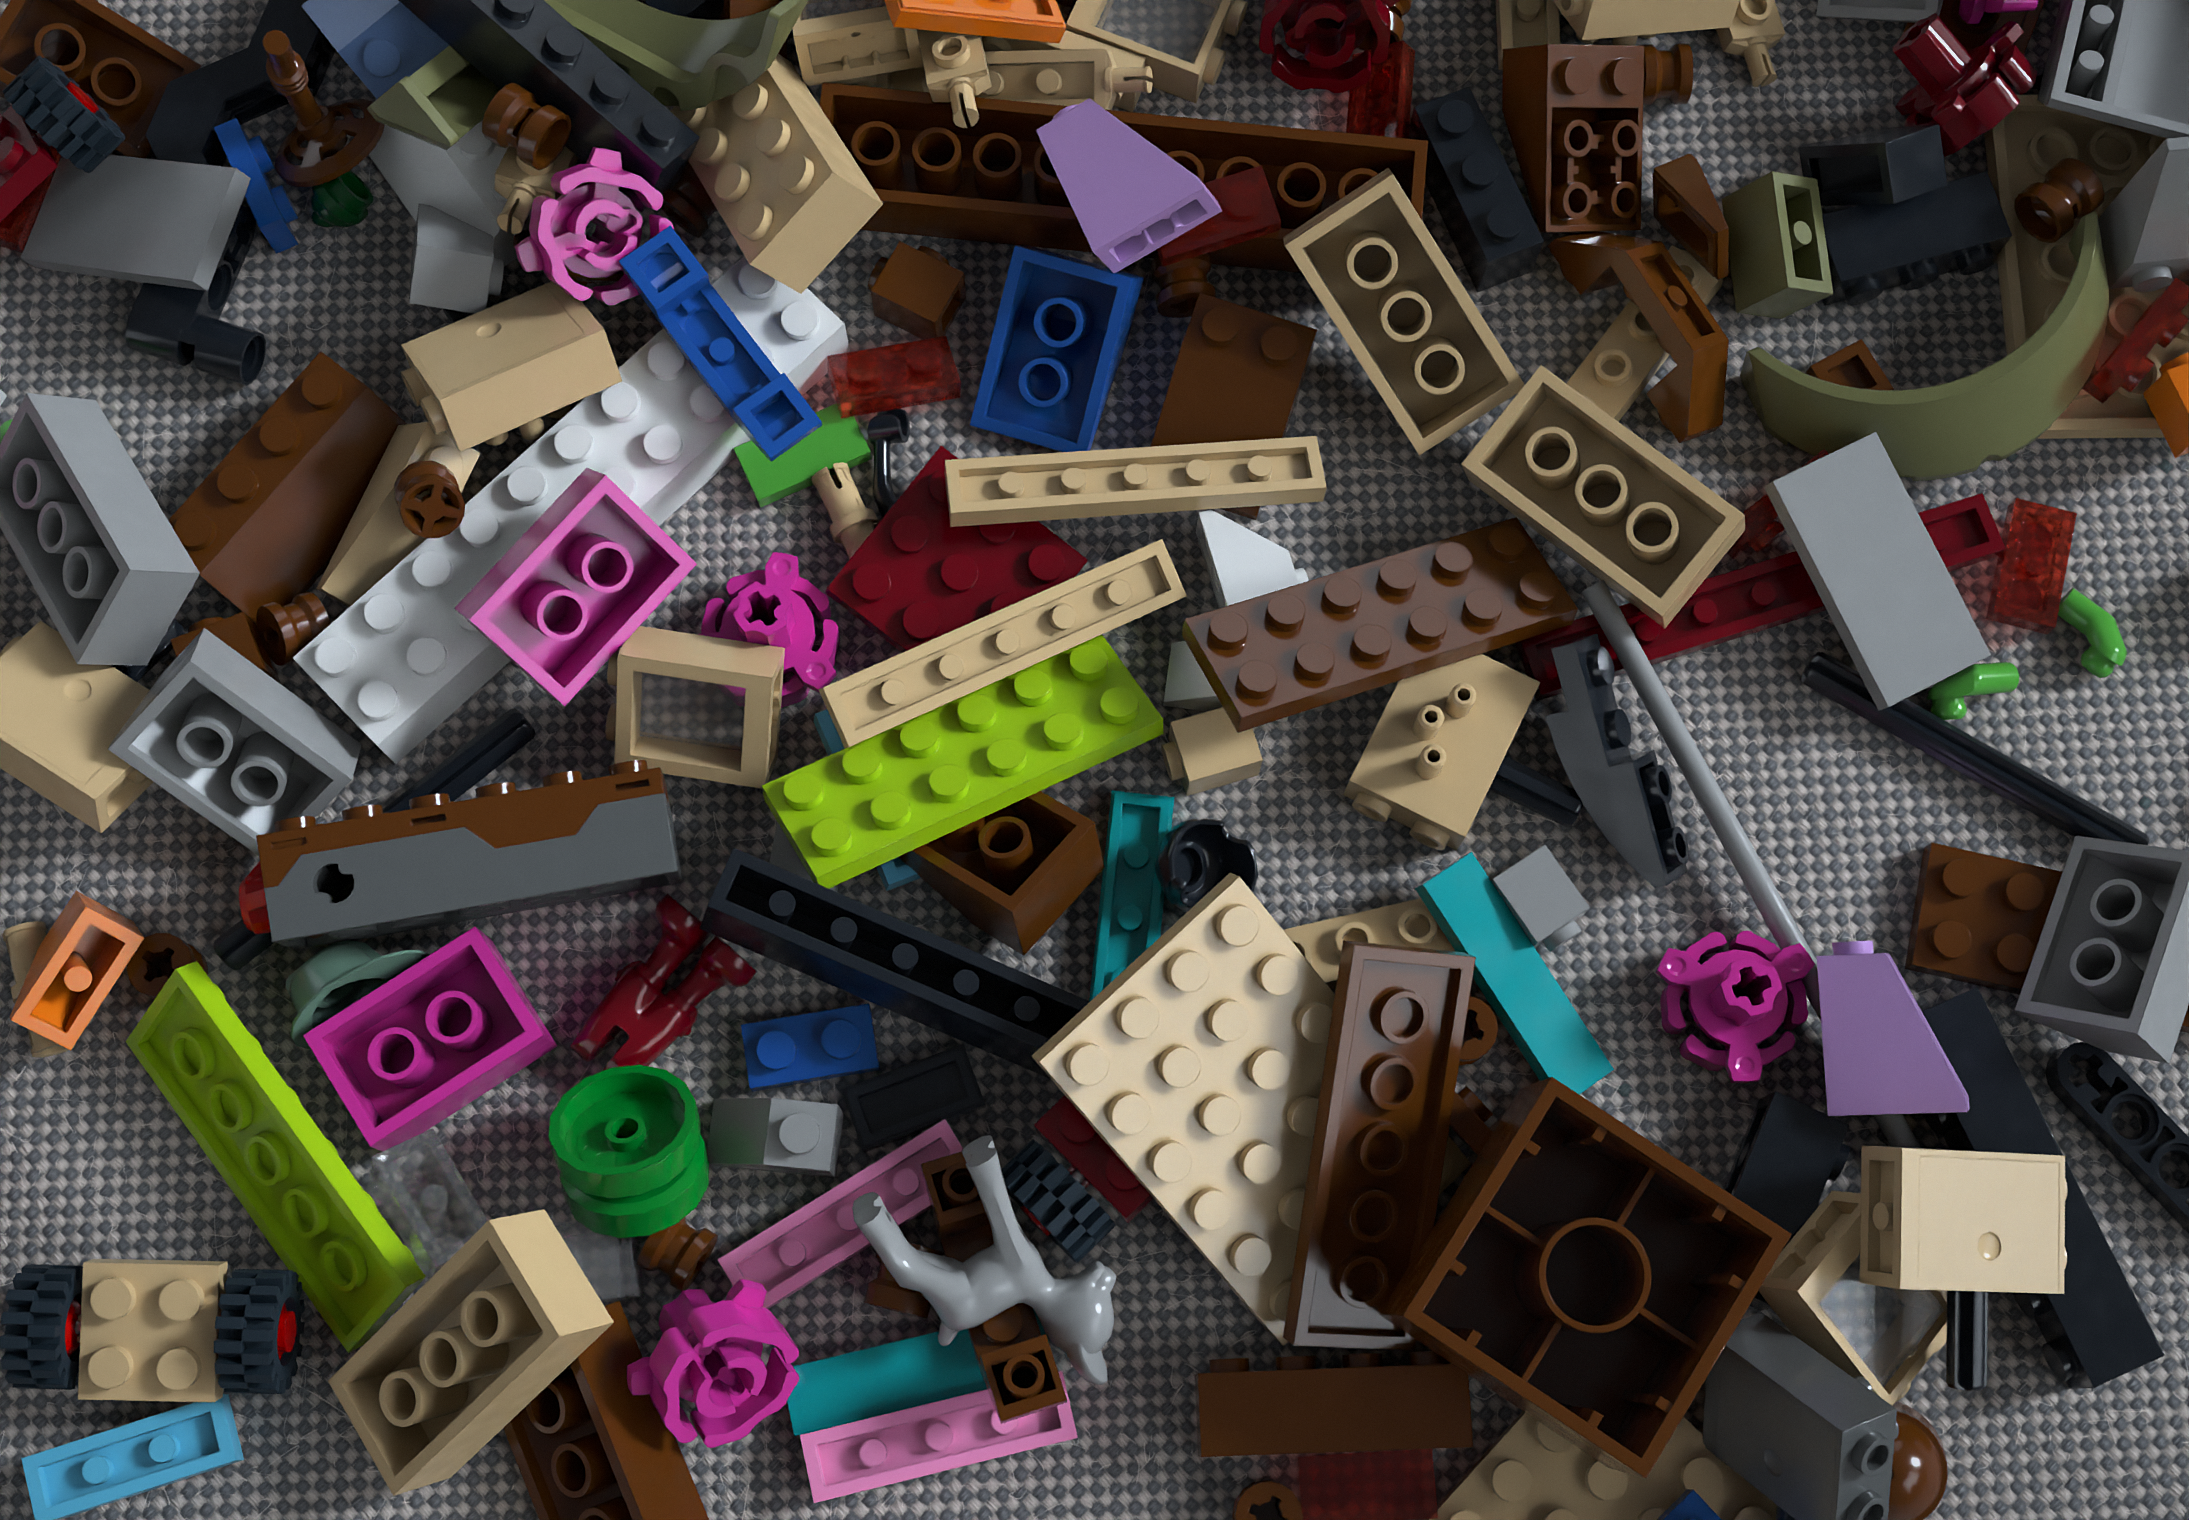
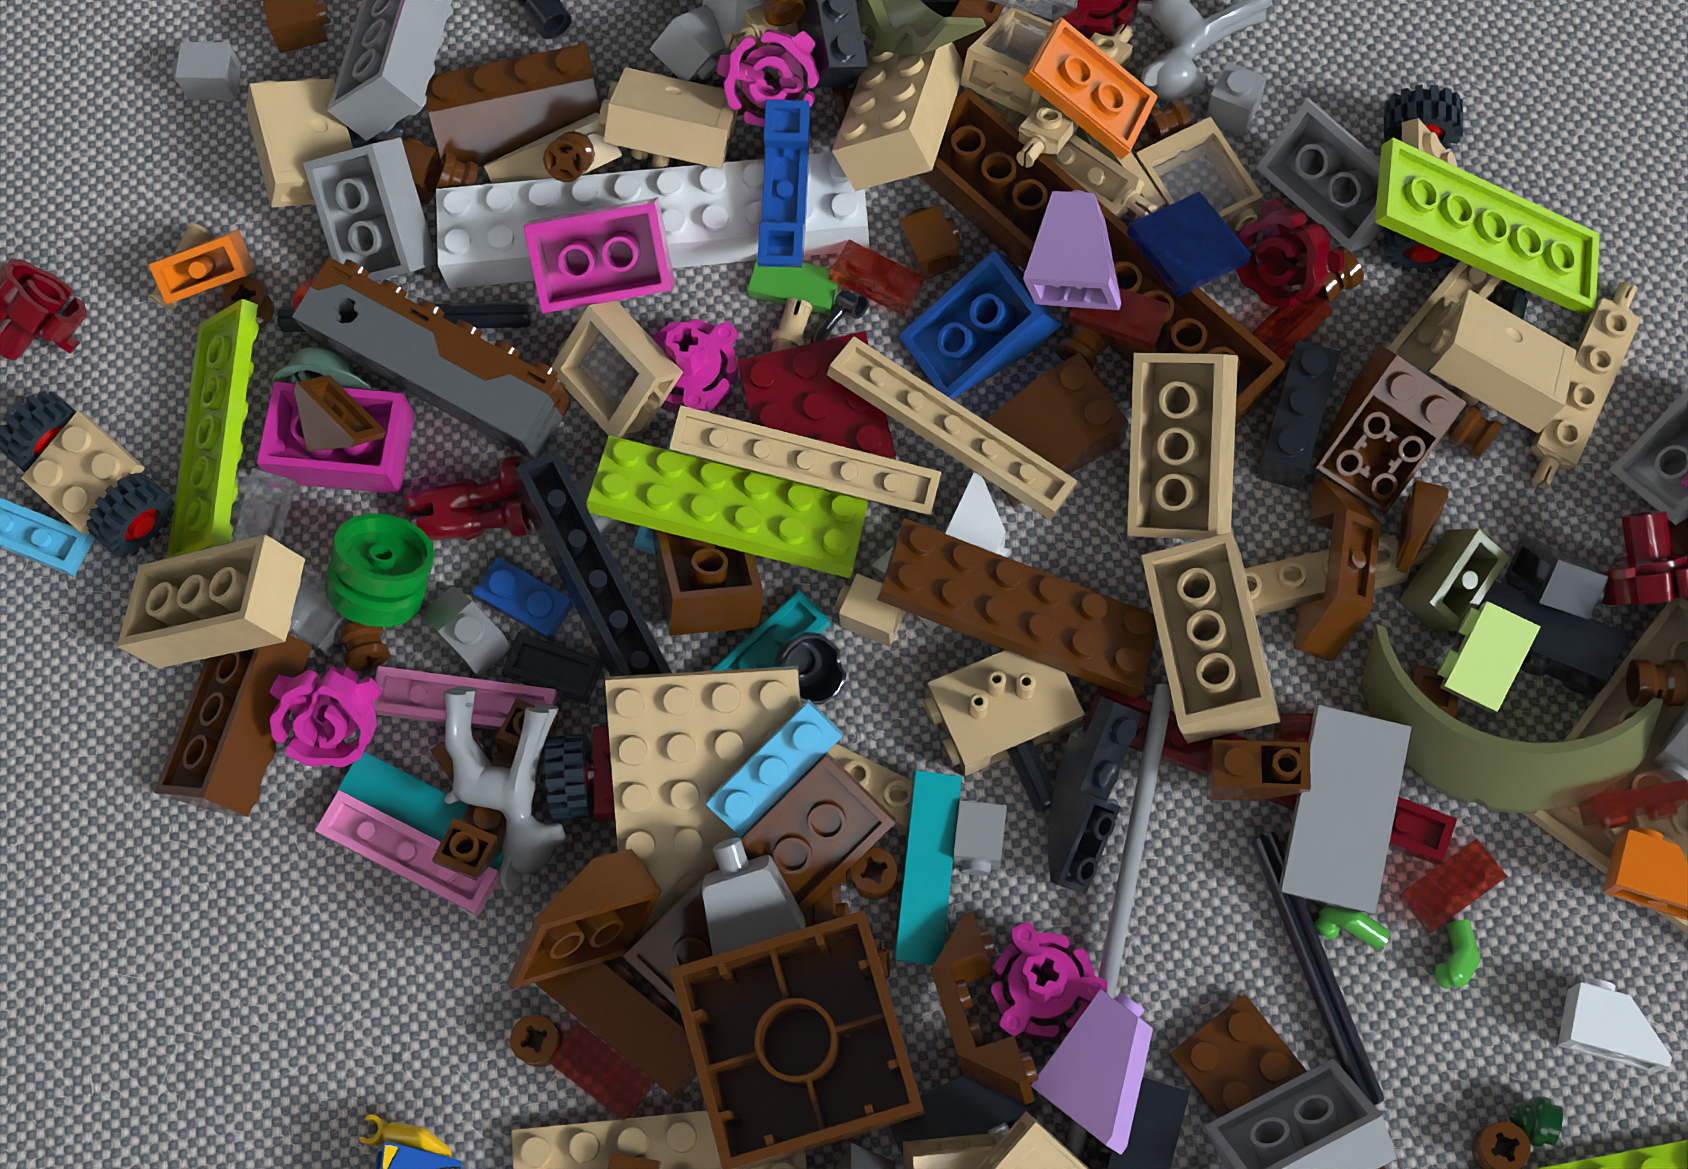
camera: 50 degrees right, 5 degrees down
none -> reddish brown slope [294,375,387,451]
none -> reddish brown slope [507,849,662,990]
none -> light grey torso [702,838,806,956]
none -> medium azure plate [706,699,843,838]
none -> reddish brown slope [931,912,1039,1104]
none -> clear blue tile [1127,191,1251,297]
none -> reddish brown slope [1206,740,1311,801]
none -> yellowish green brick [1437,601,1540,713]

